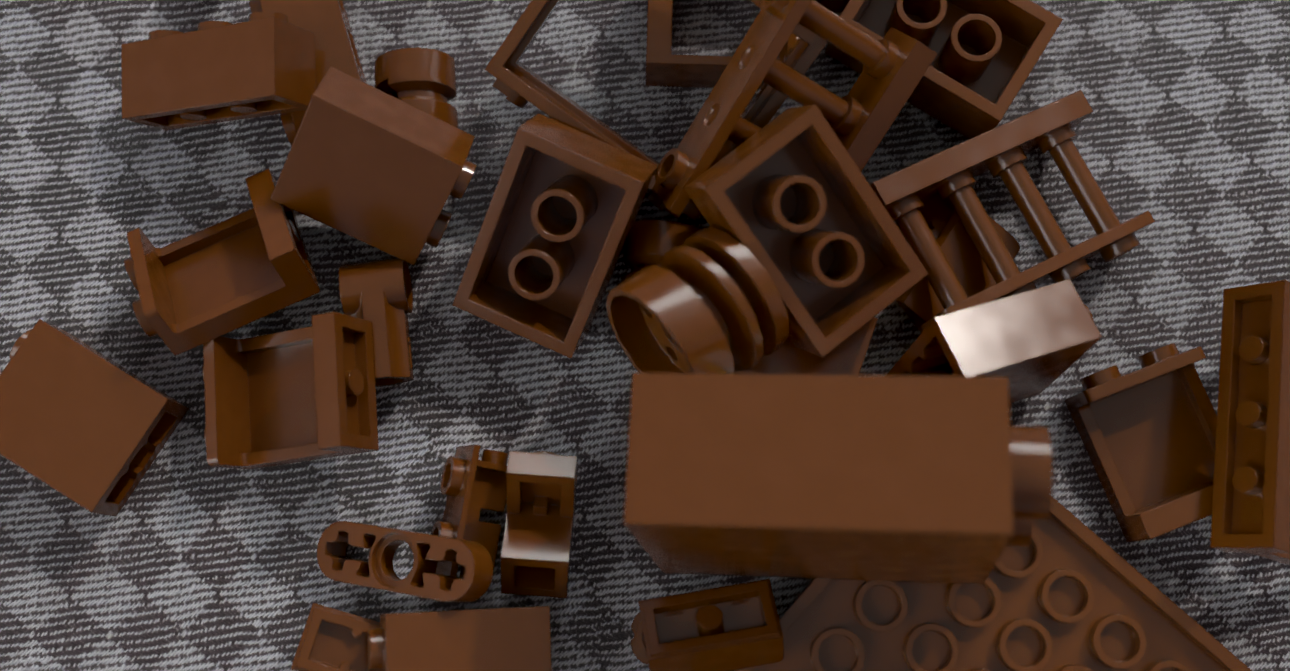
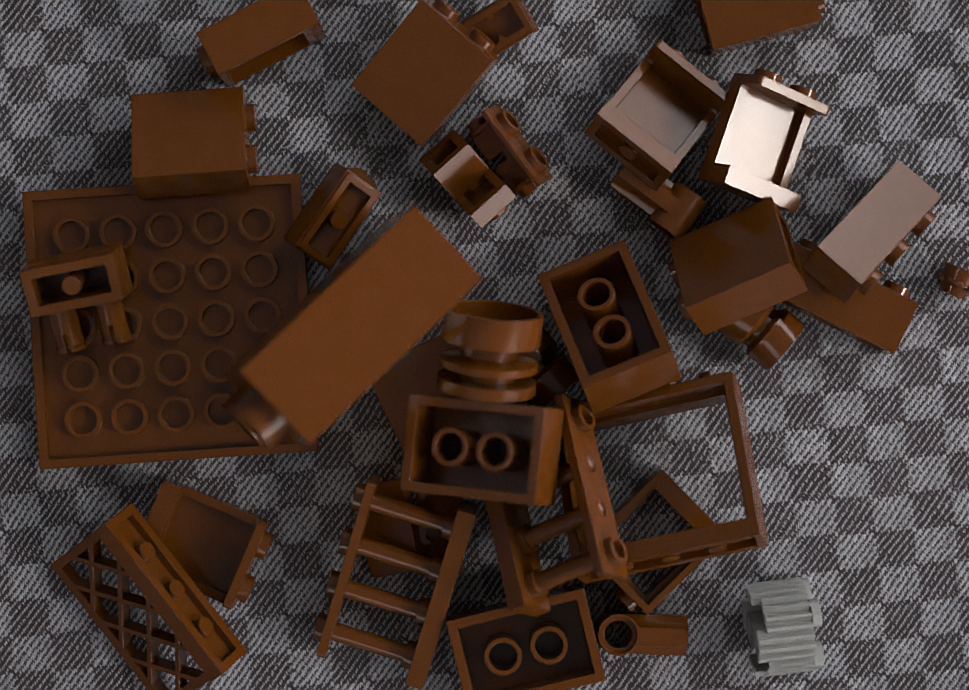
camera: 135 degrees right, 10 degrees up
reddish brown beam [317,521,493,602] -> none
brick [887,279,1102,404] -> none

